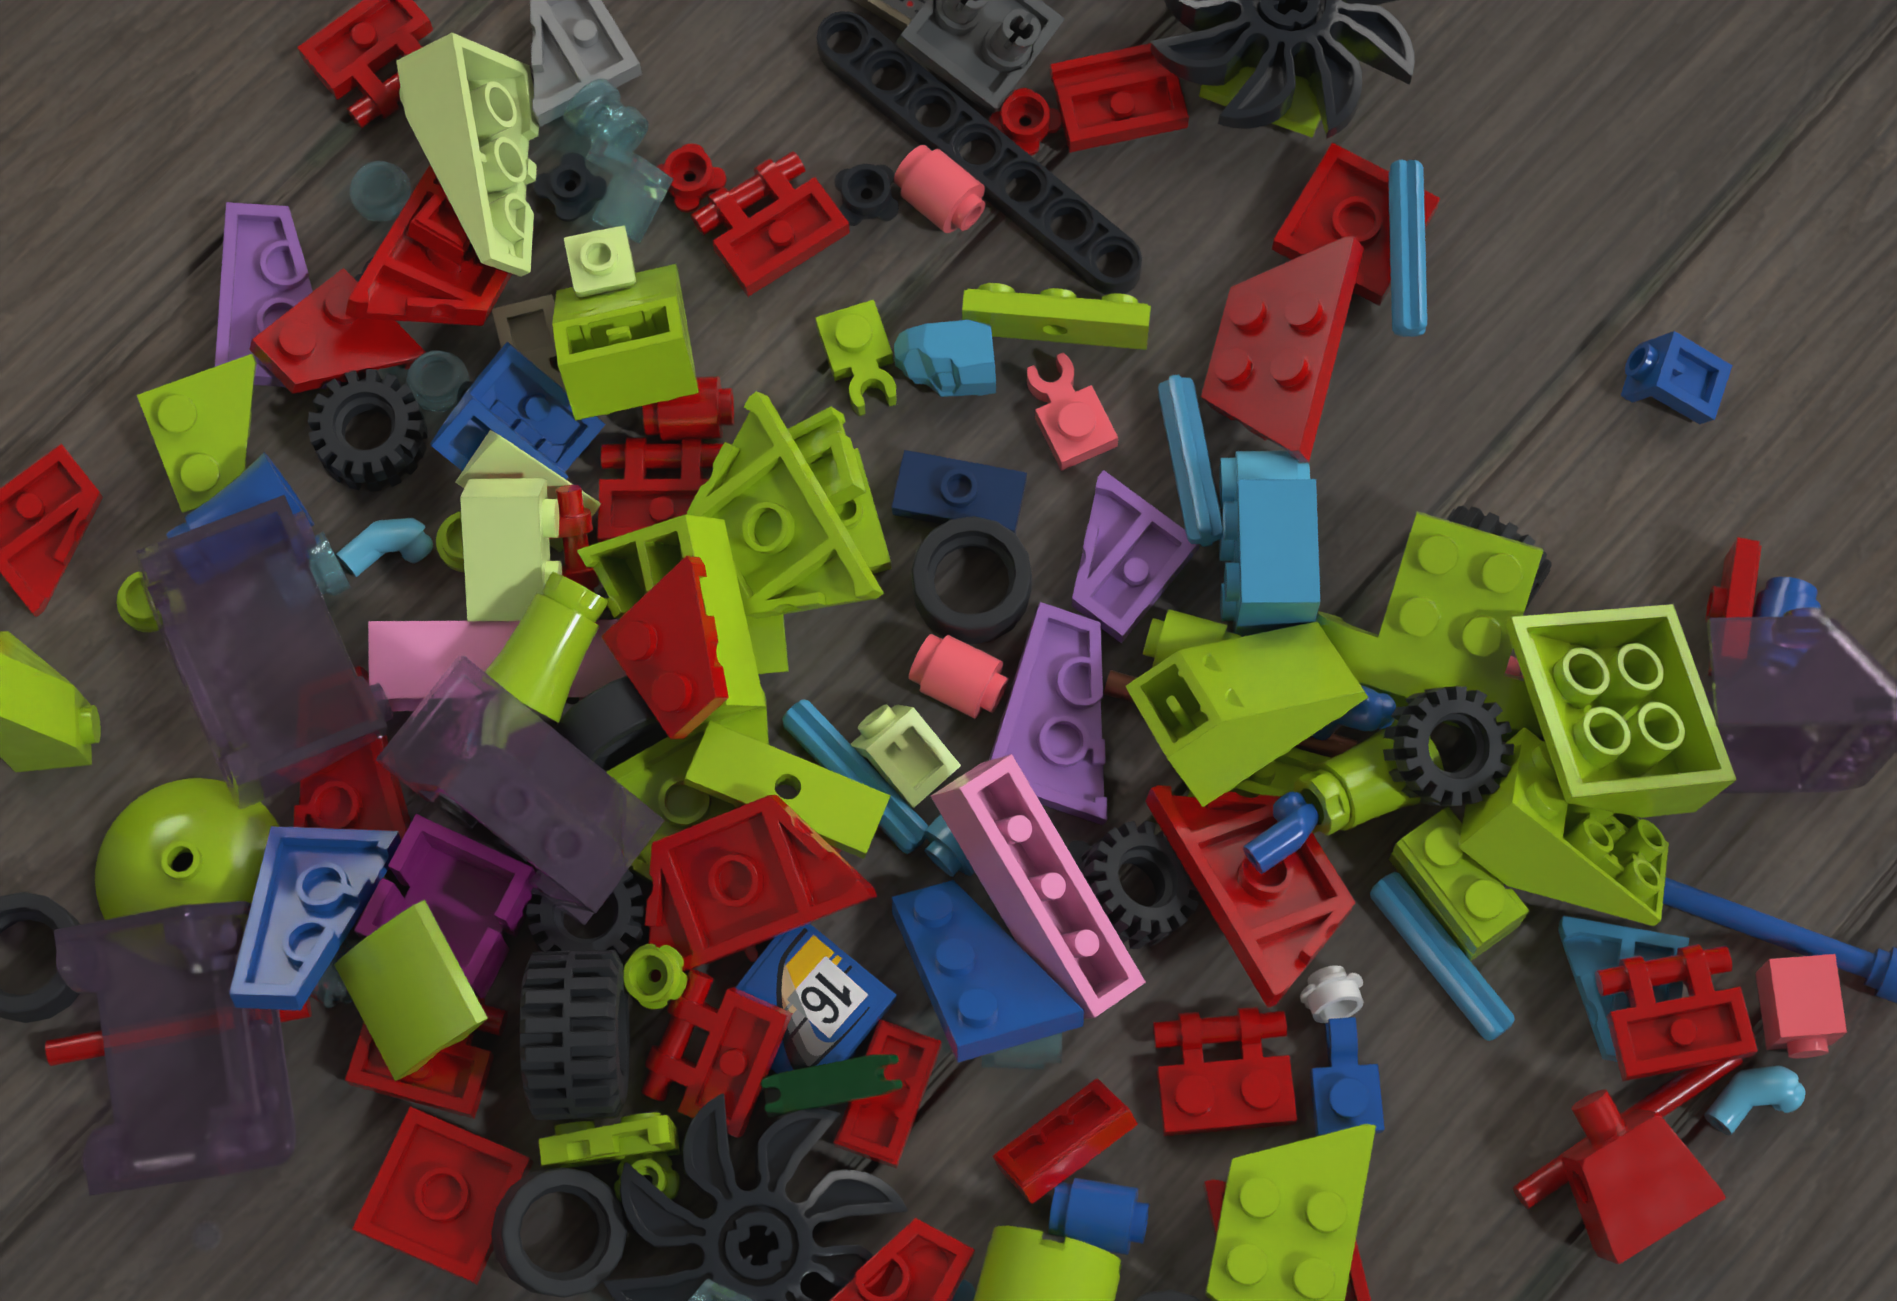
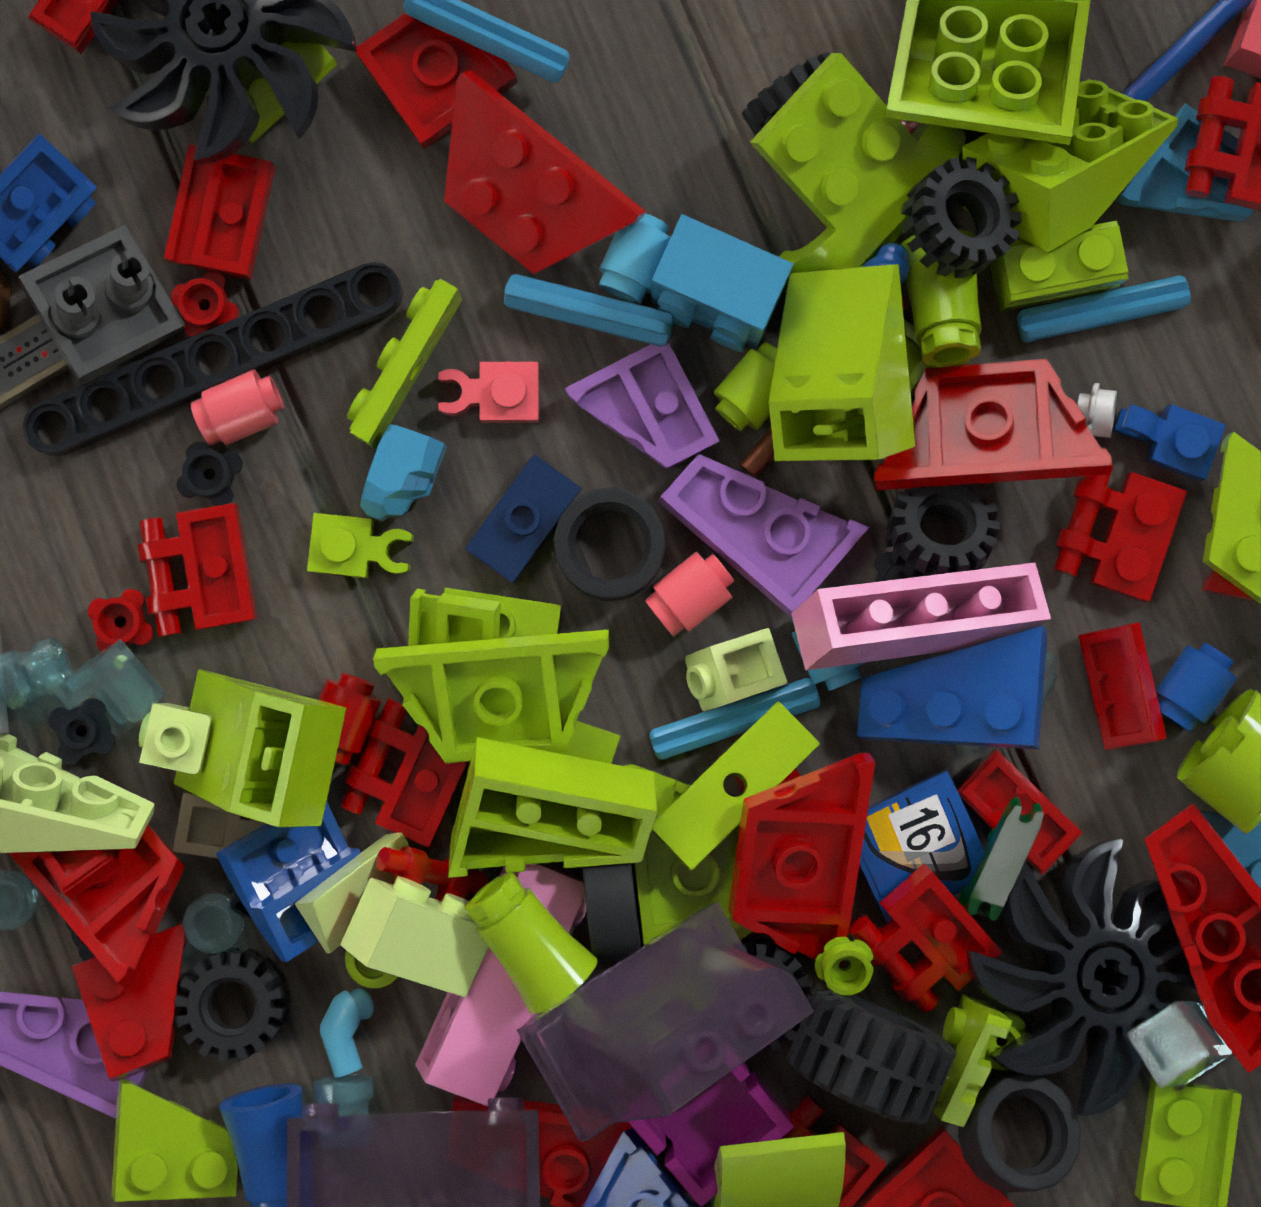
camera: 65 degrees left, 15 degrees up
red wing [601,556,729,739] -> none
blue arm [1243,792,1319,874] -> none

